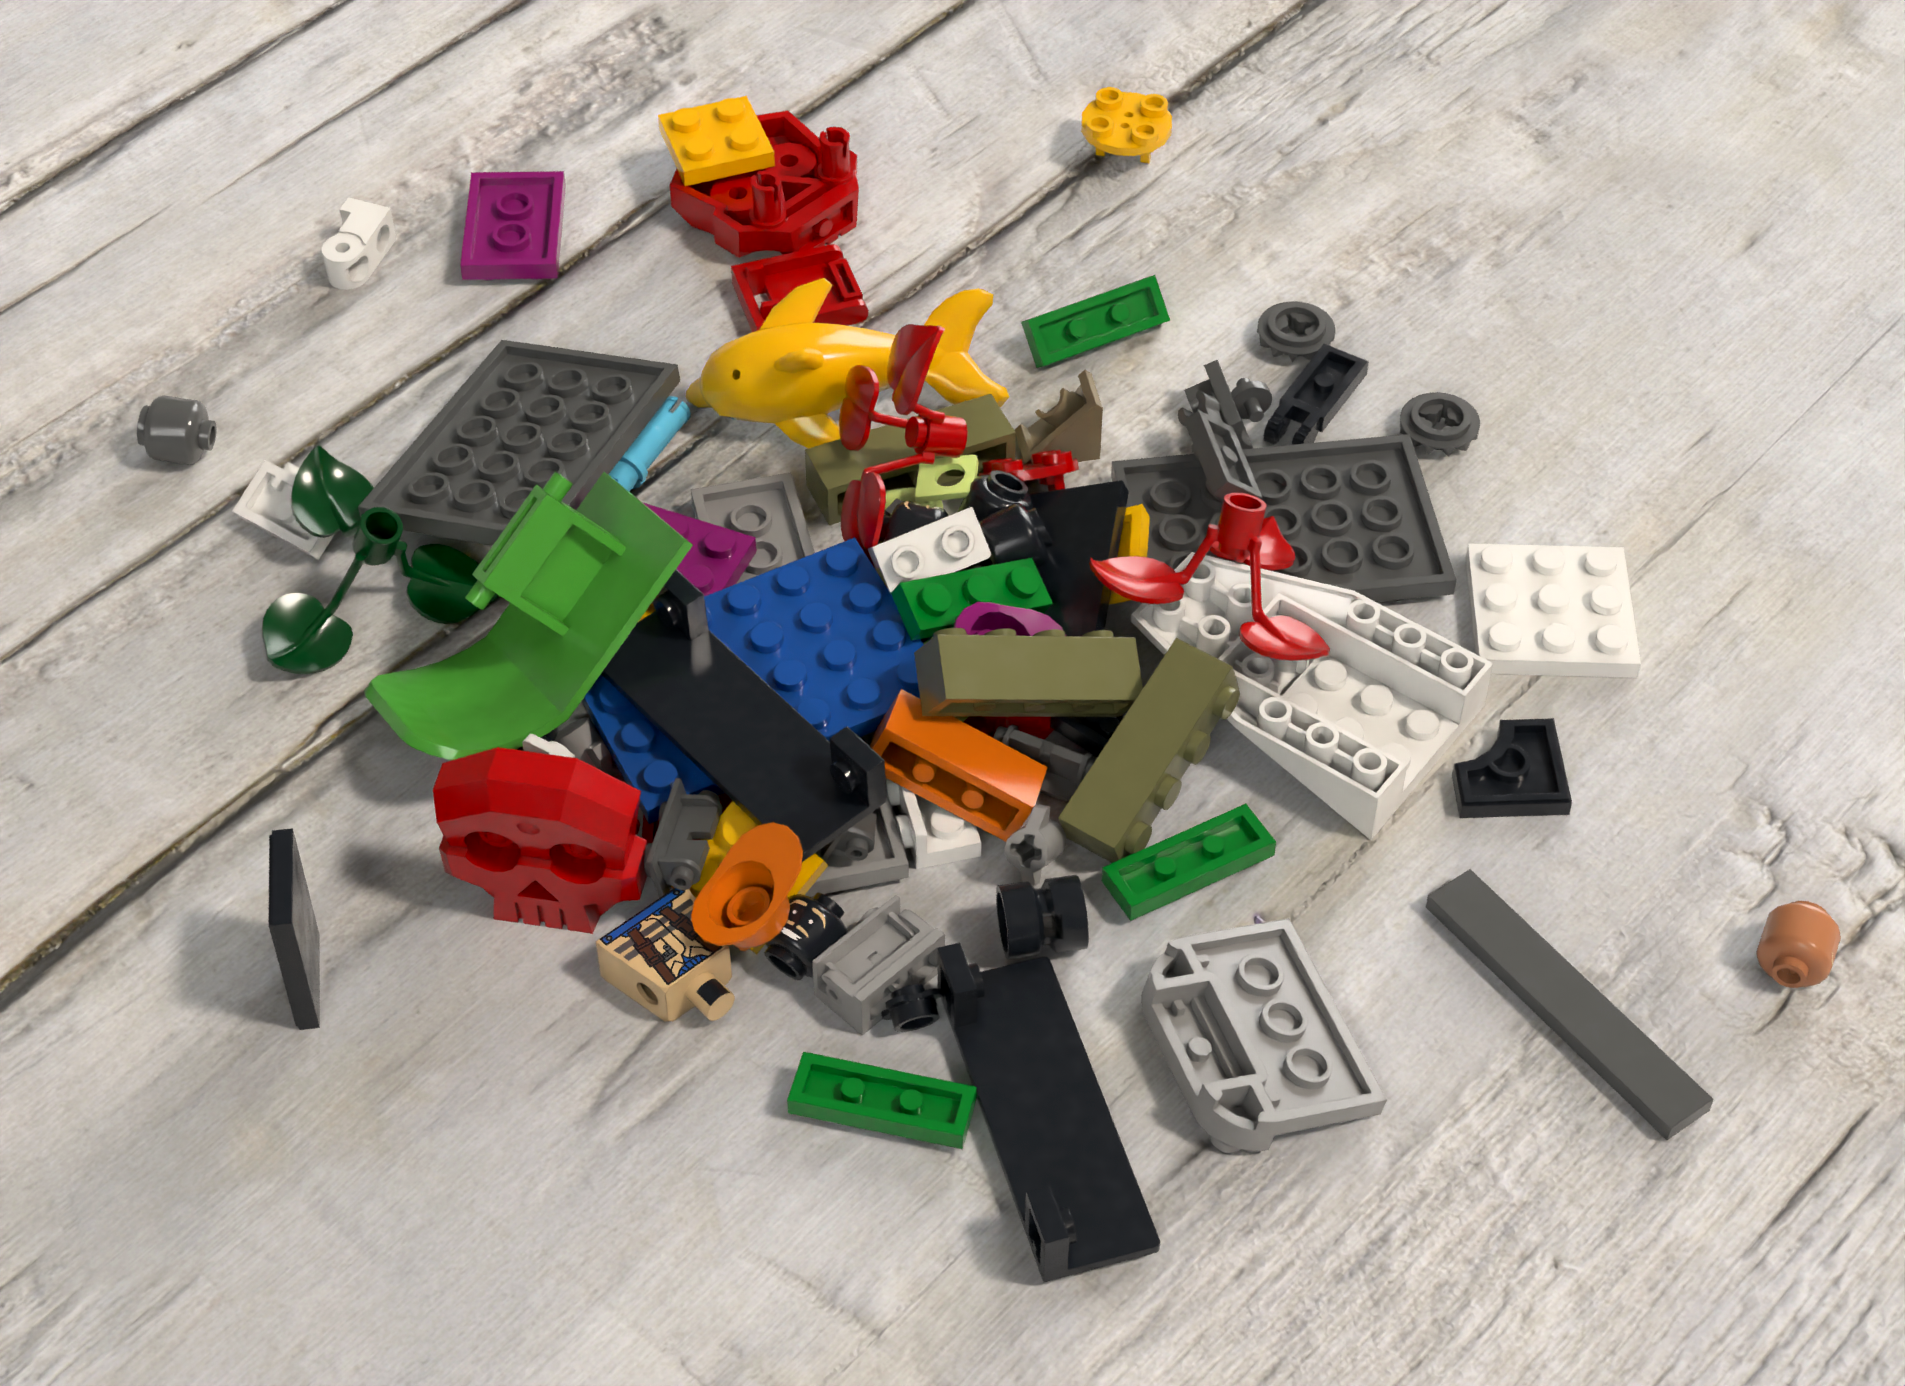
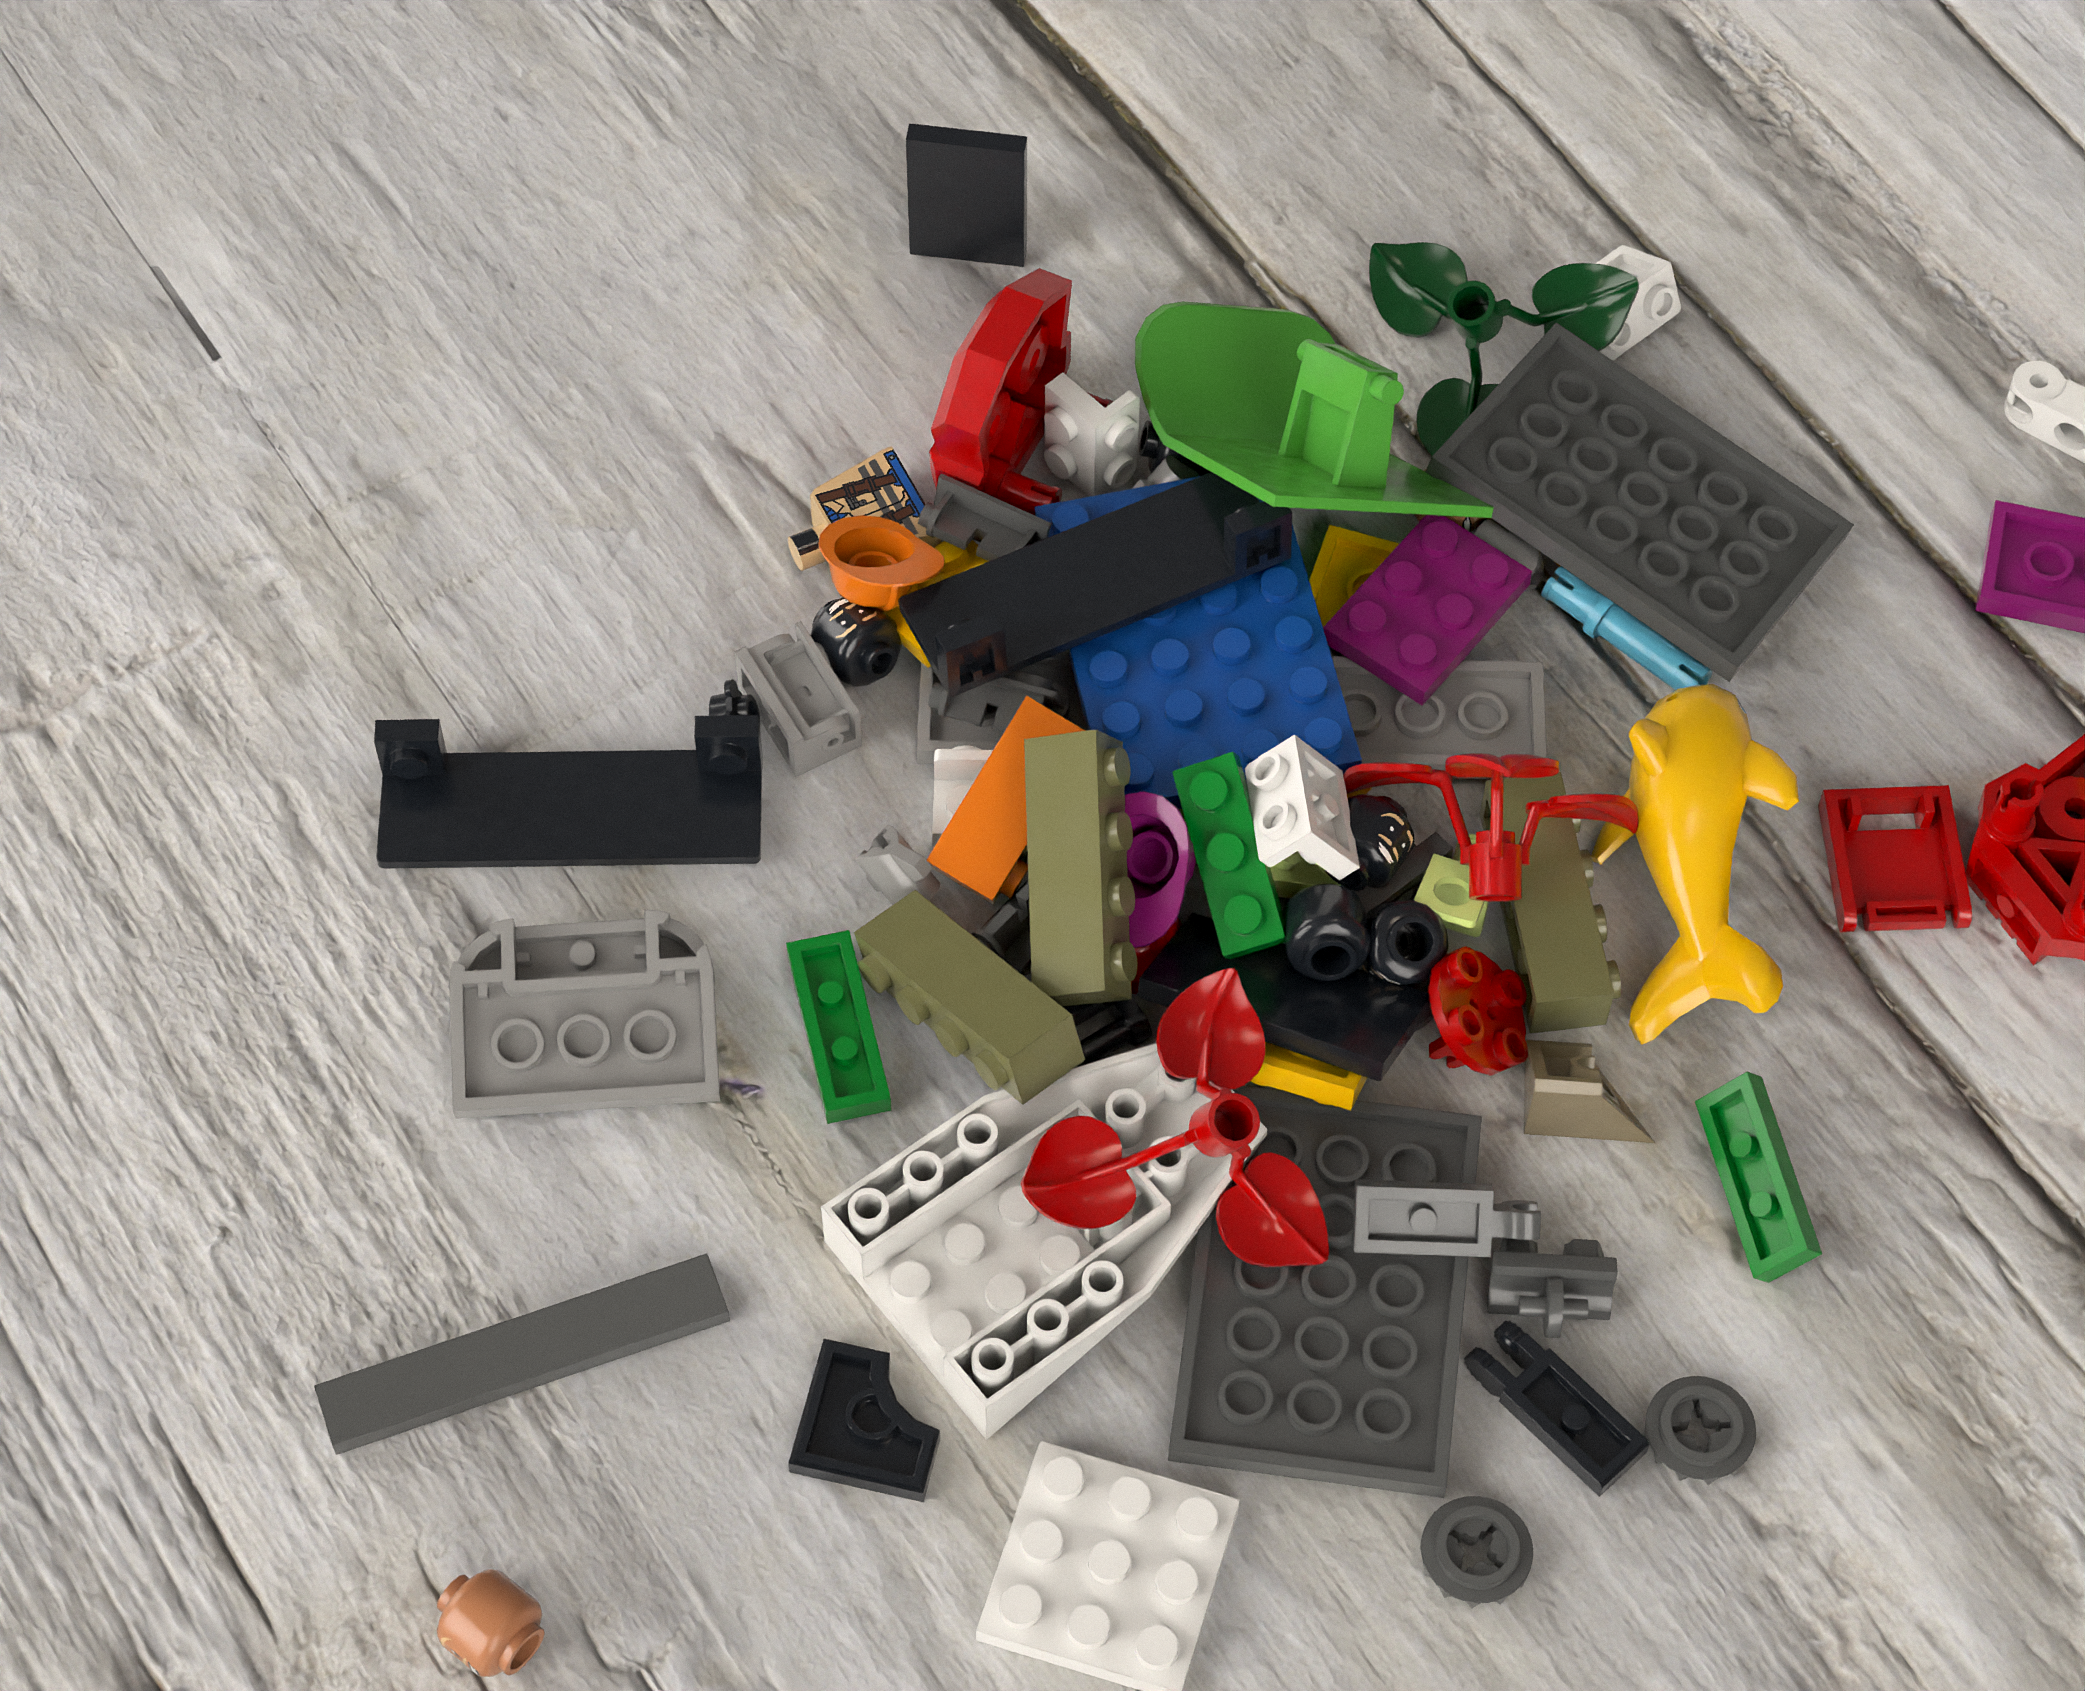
camera: 105 degrees right, 10 degrees up
dark grey head [137,395,217,465] -> none
green plate [787,1051,977,1149] -> none
black wheel [996,875,1089,959] -> none

